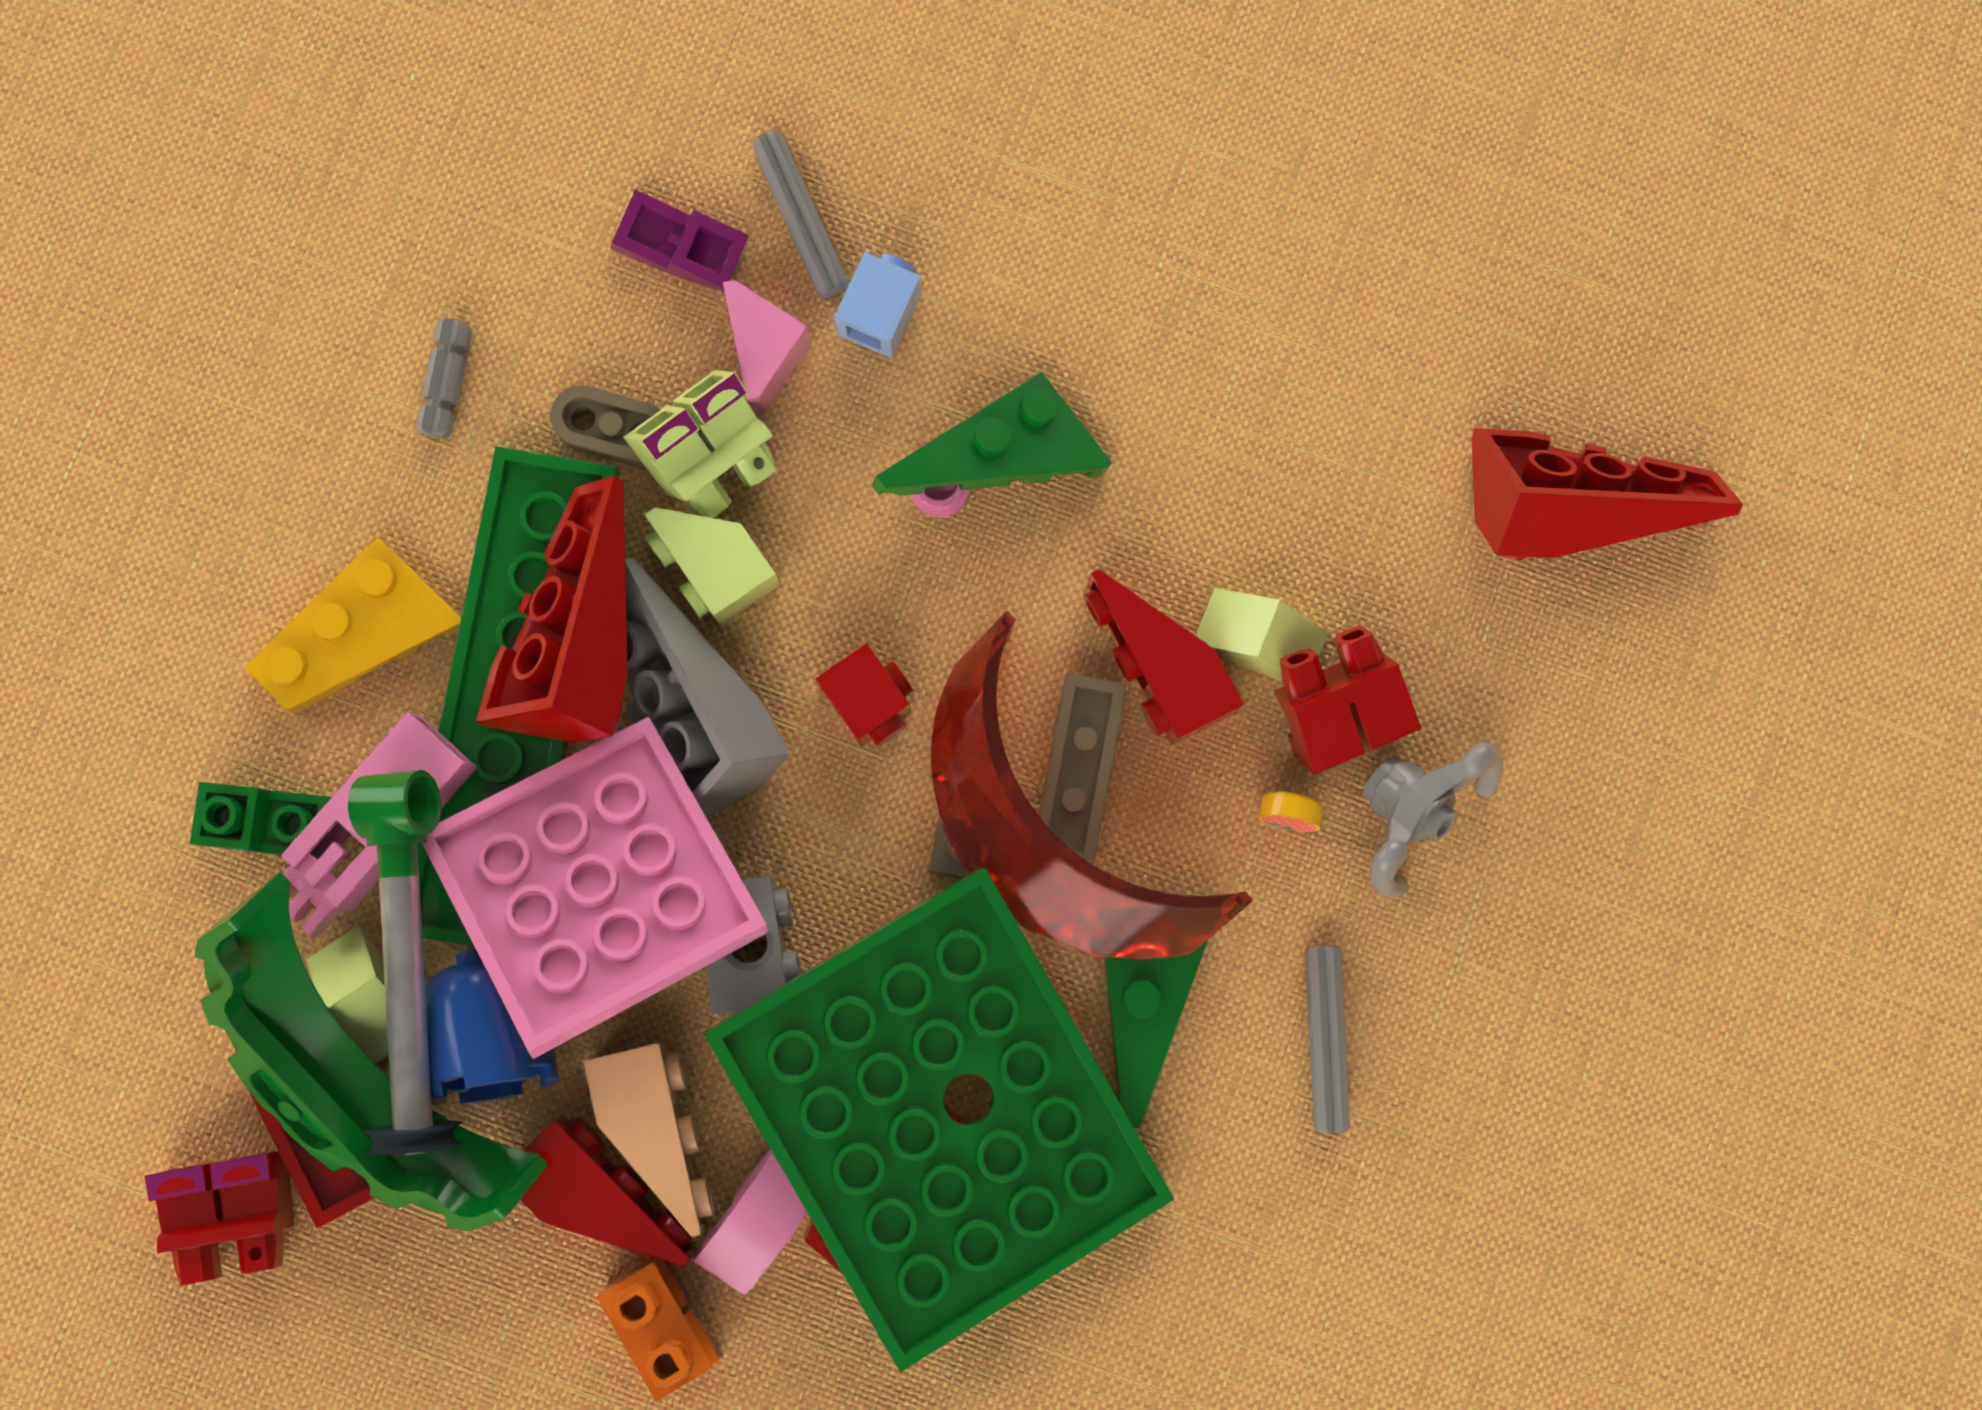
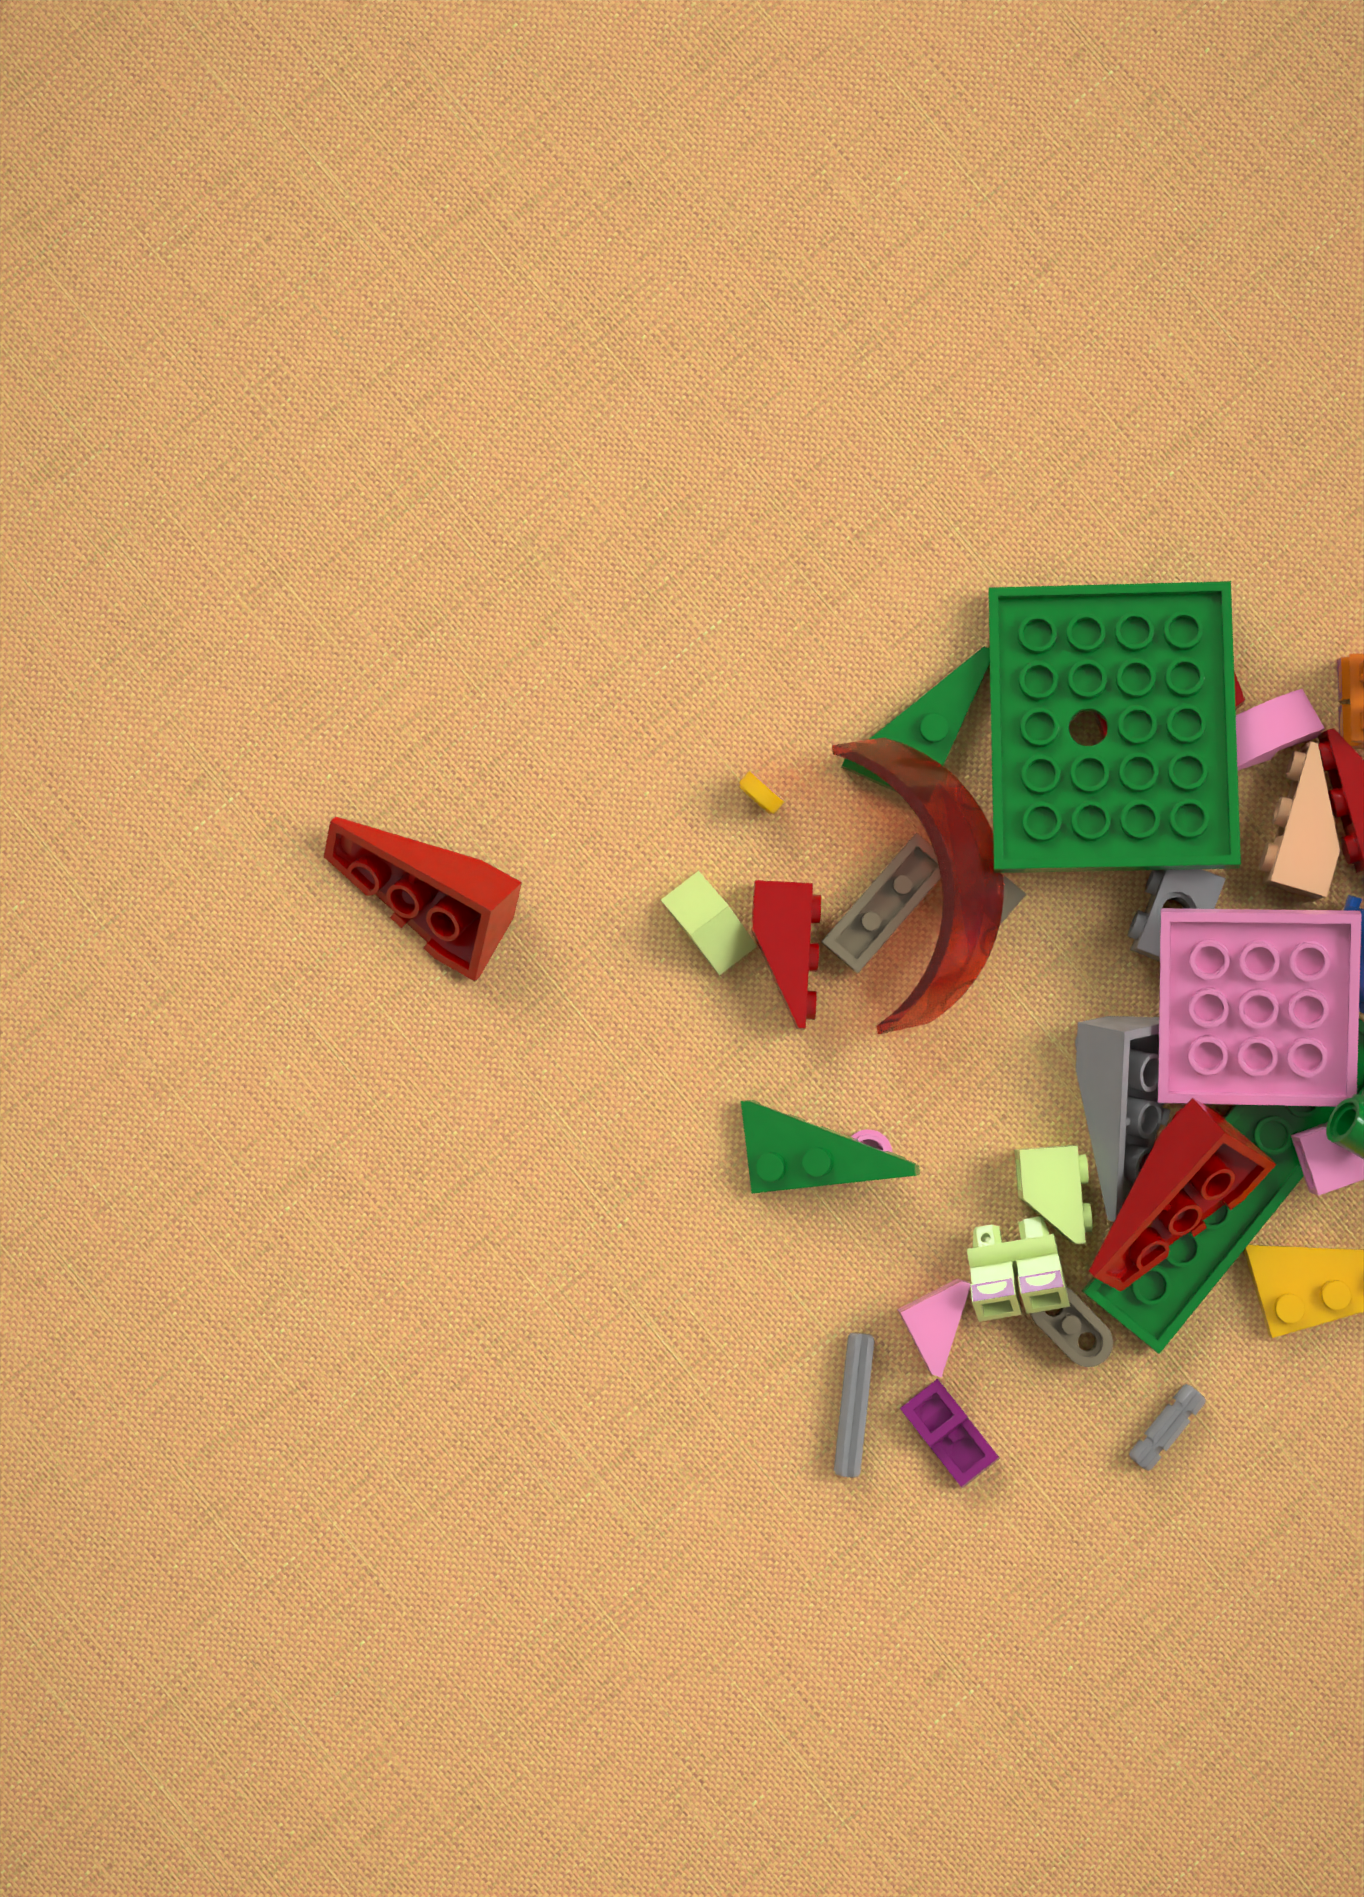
camera: 145 degrees left, 5 degrees up
red brick [815,643,913,747] -> none
light blue brick [834,252,922,359] -> none
red hips [1275,626,1422,775] -> none
light grey axle [1305,946,1350,1134] -> none
light grey piece [1364,742,1503,898] -> none

